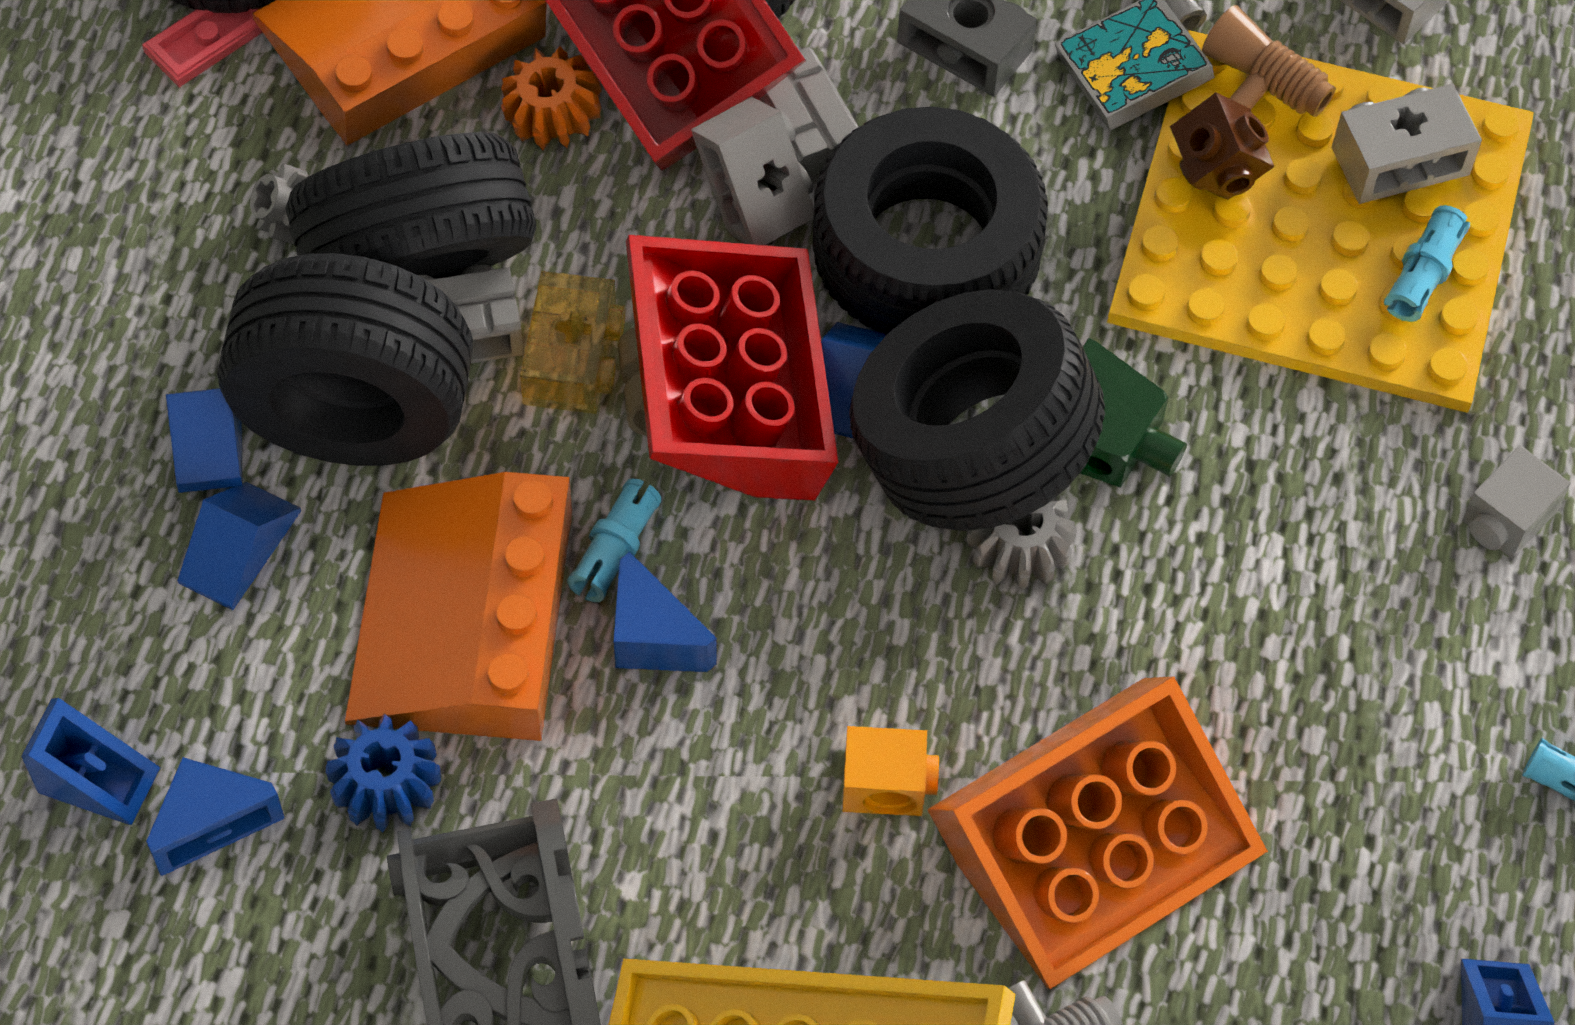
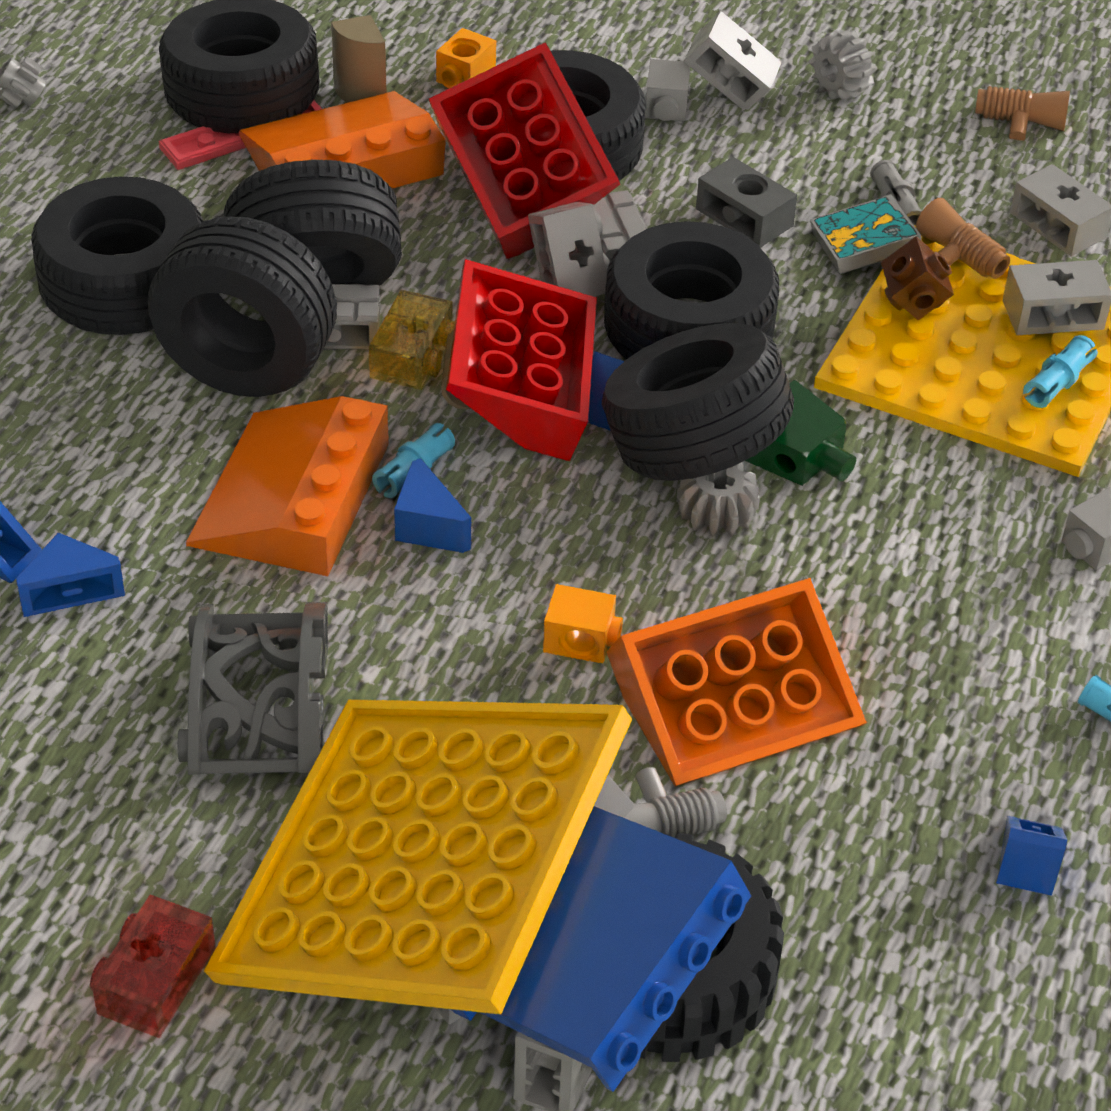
camera: 10 degrees right, 15 degrees down
blue slope [166,388,243,493] -> none
blue slope [177,482,301,610] -> none
blue gear [326,713,442,833] -> none
orange gear [501,46,602,150] -> none
none -> black tyre [31,176,203,335]

